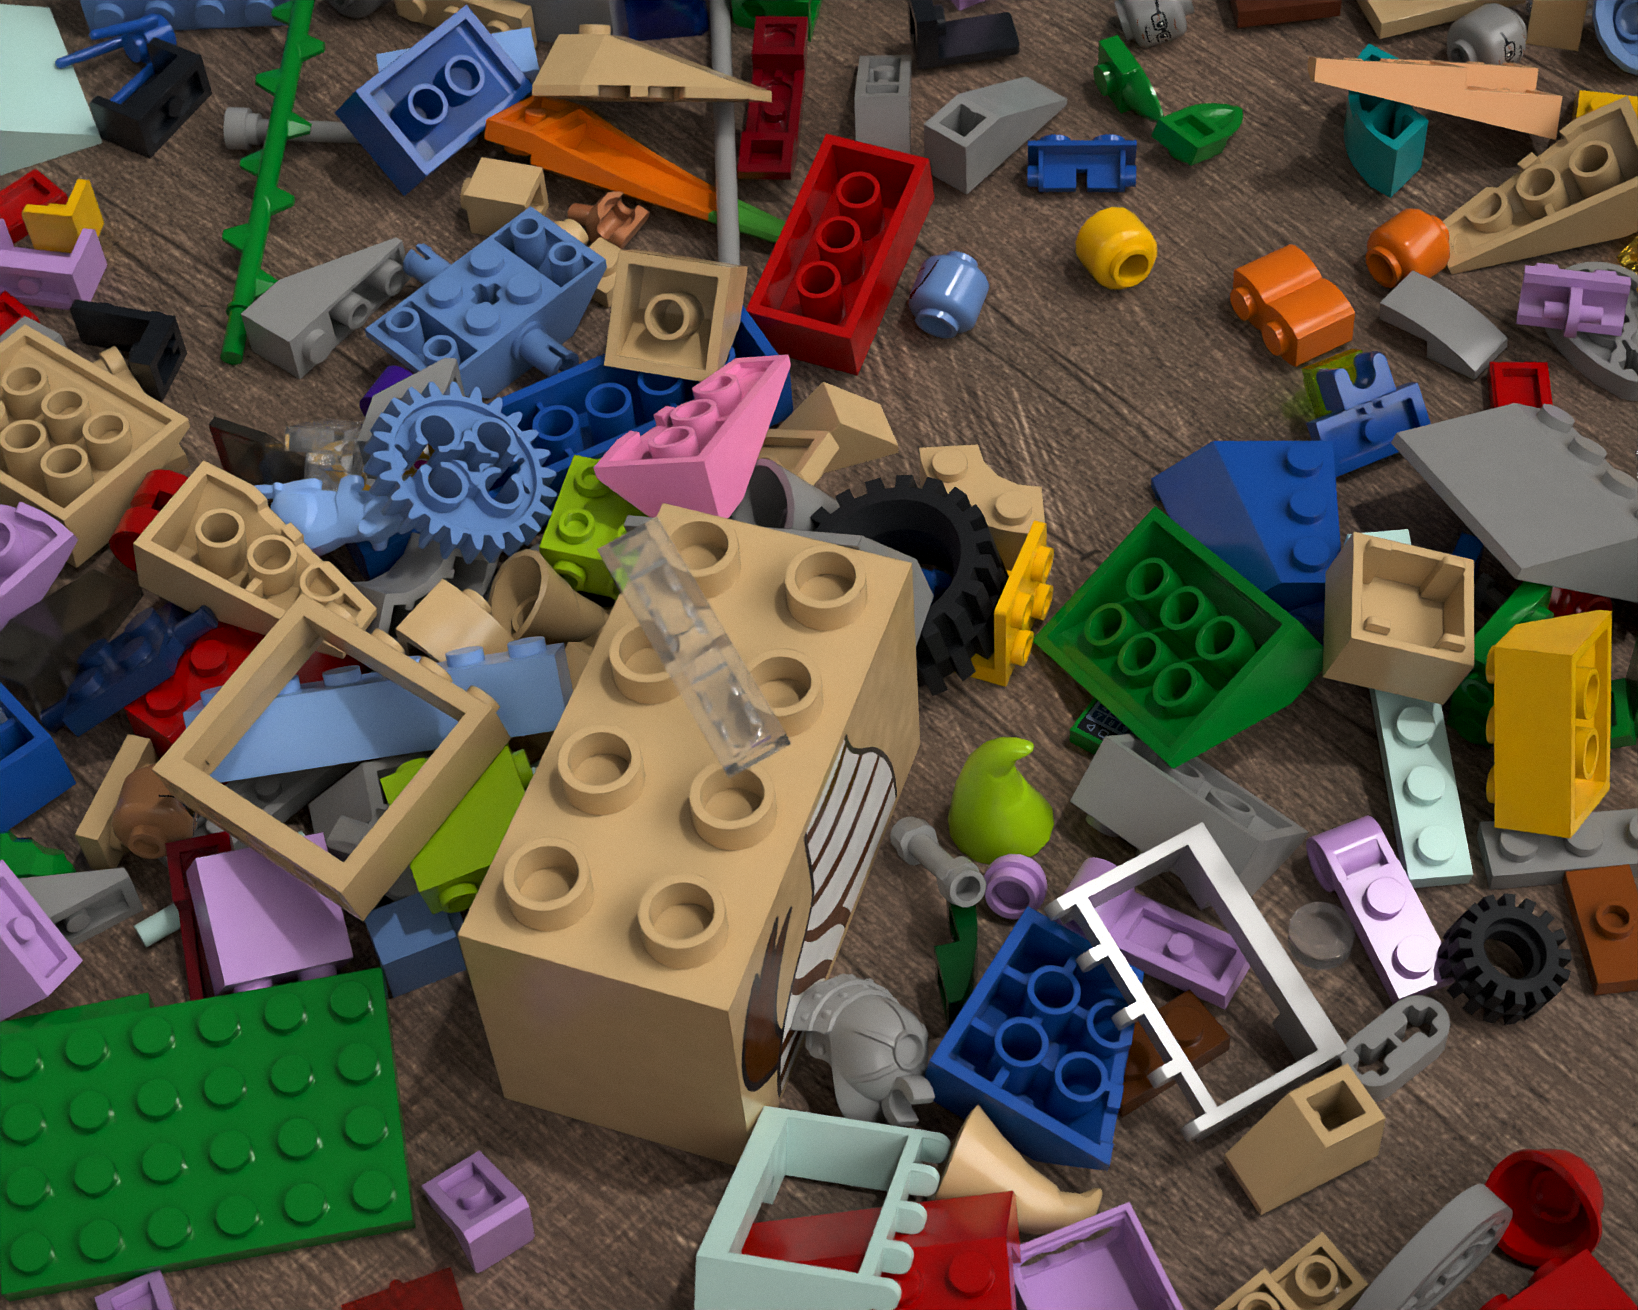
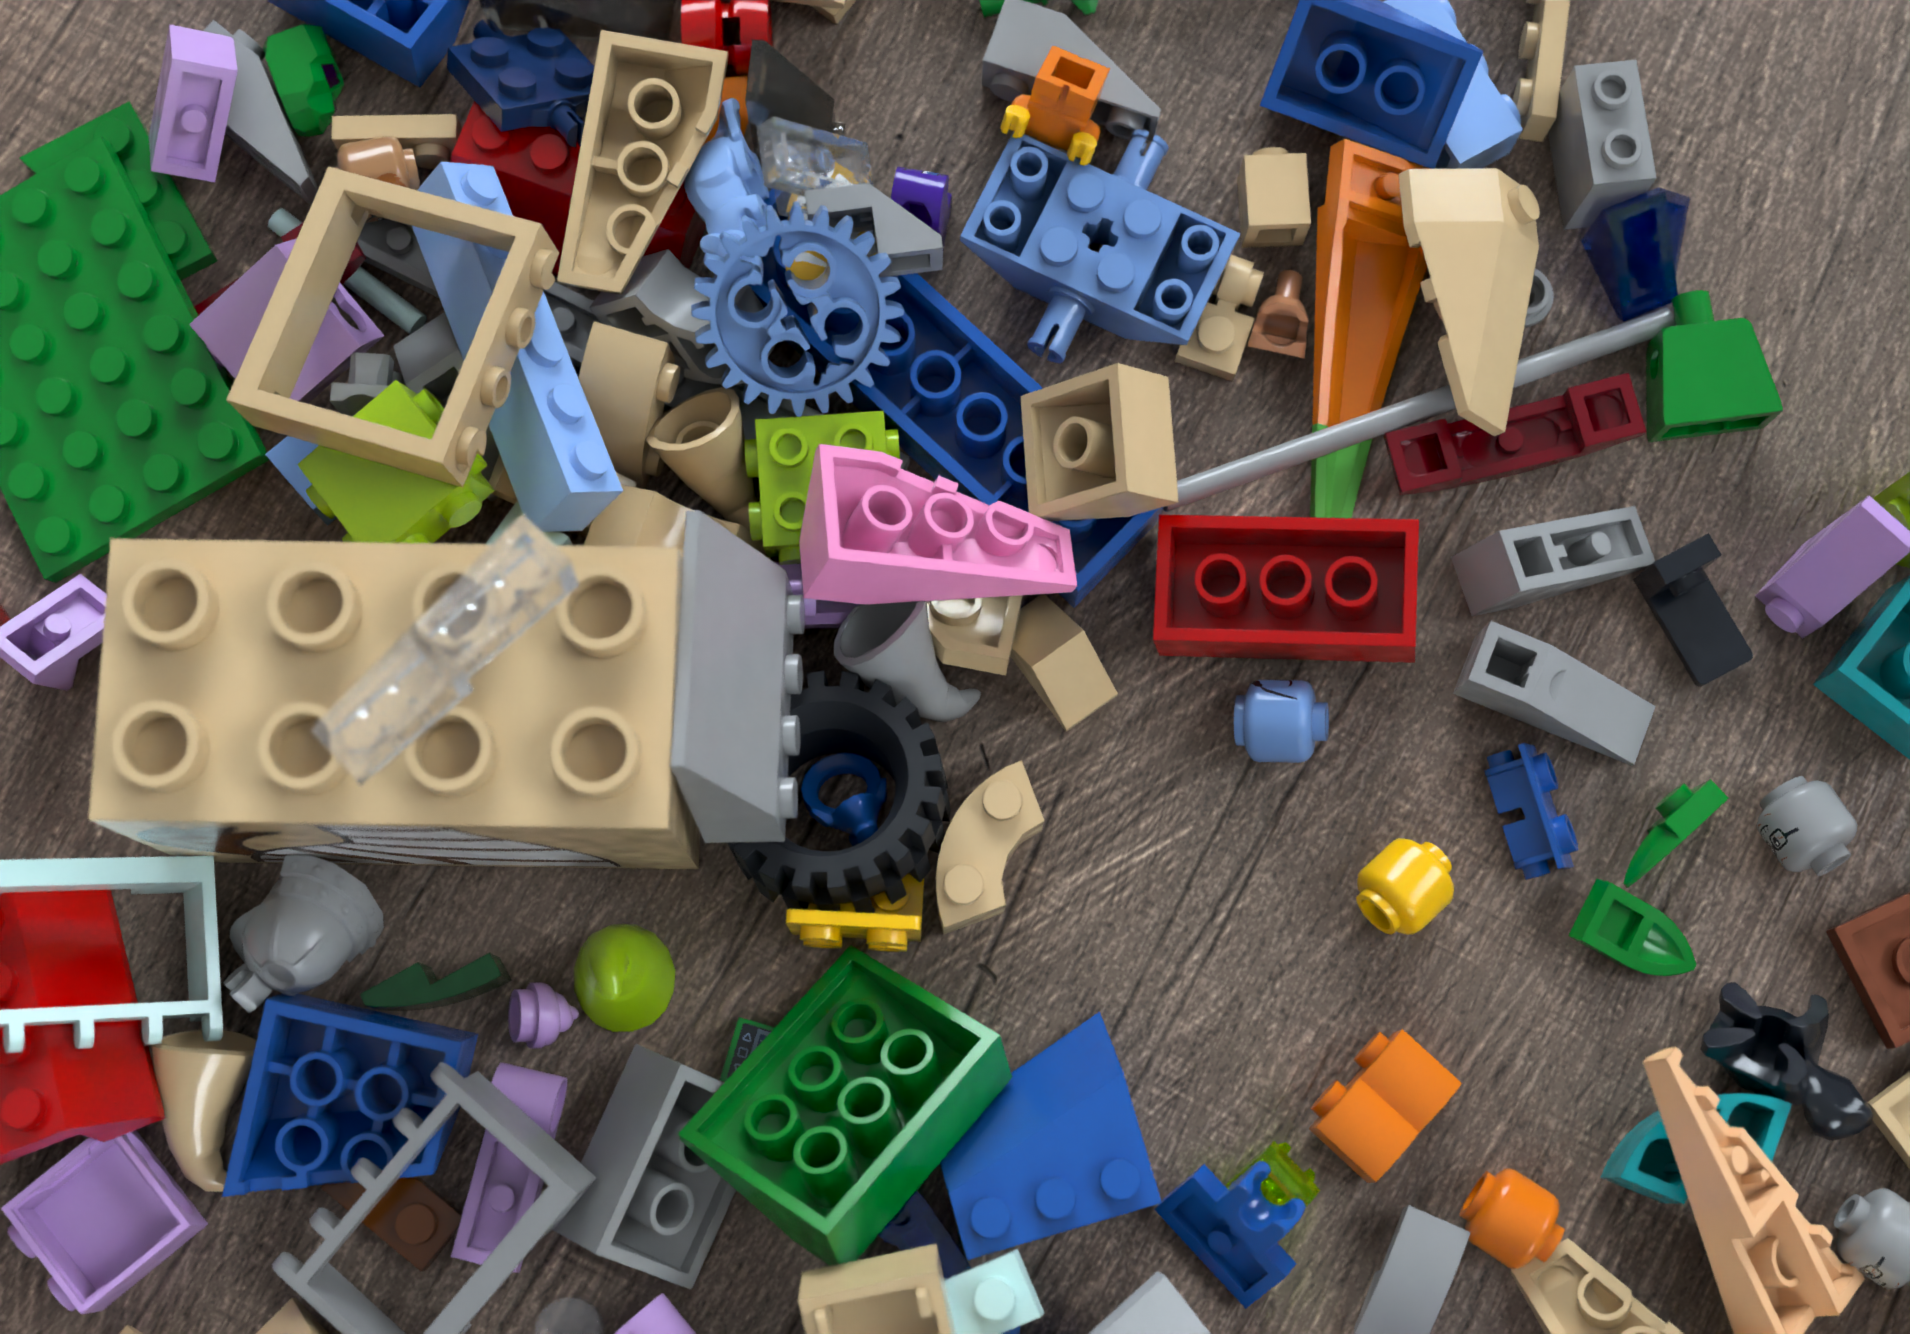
camera: 65 degrees right, 25 degrees up
light grey bar [890,816,986,907] -> none
none -> orange piece [1000,45,1110,166]
none -> black animal [1700,982,1873,1141]

